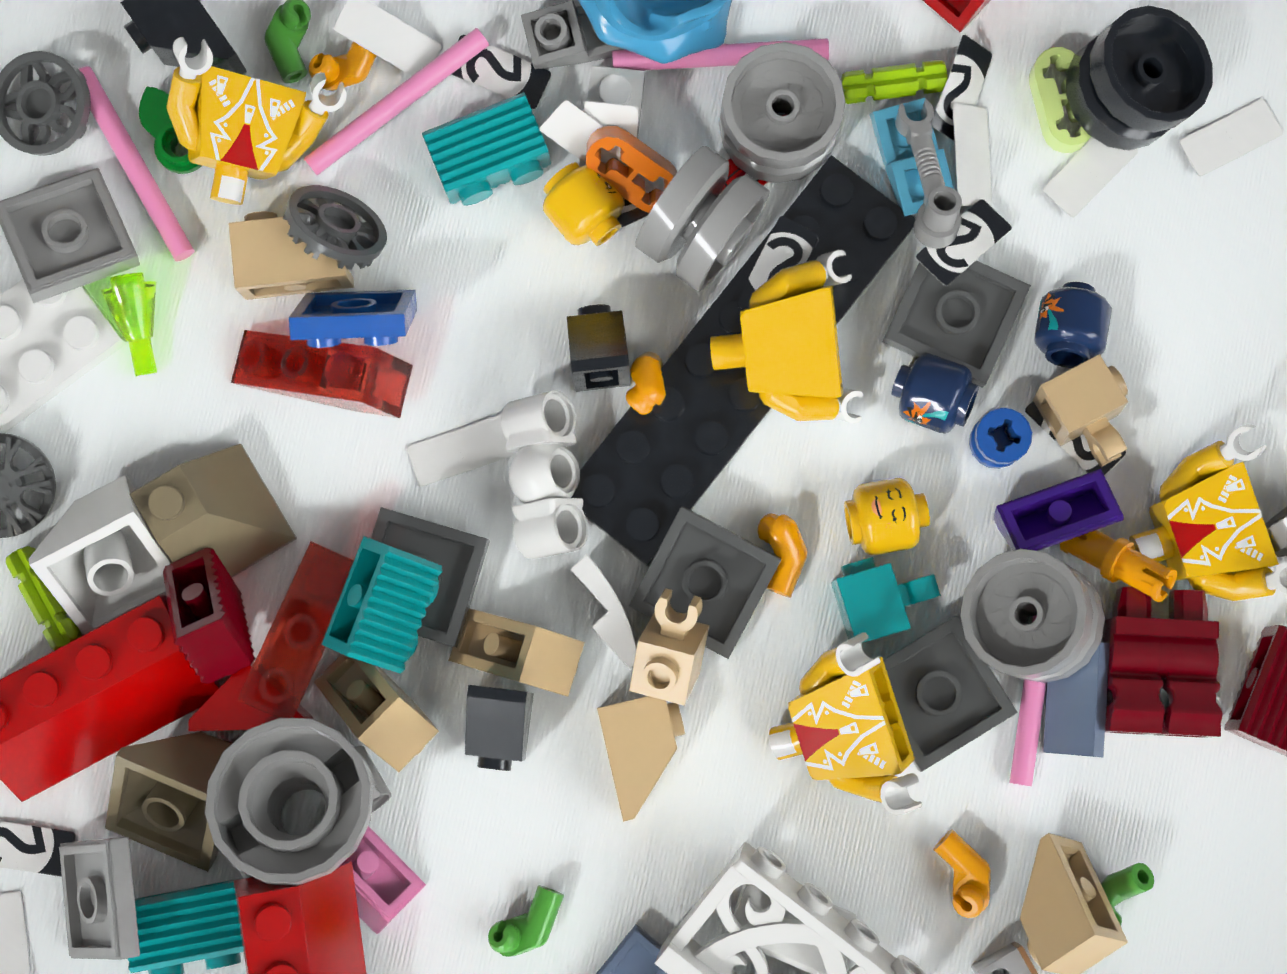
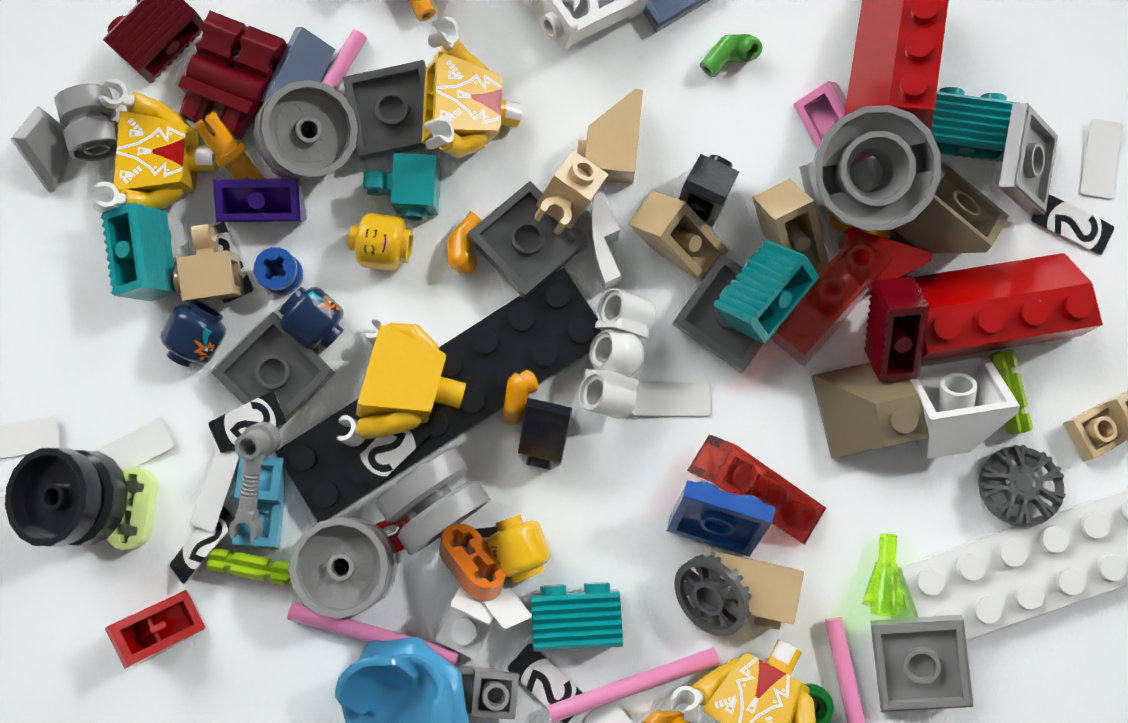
camera: 155 degrees left, 0 degrees up
none -> teal brick [100,203,177,301]

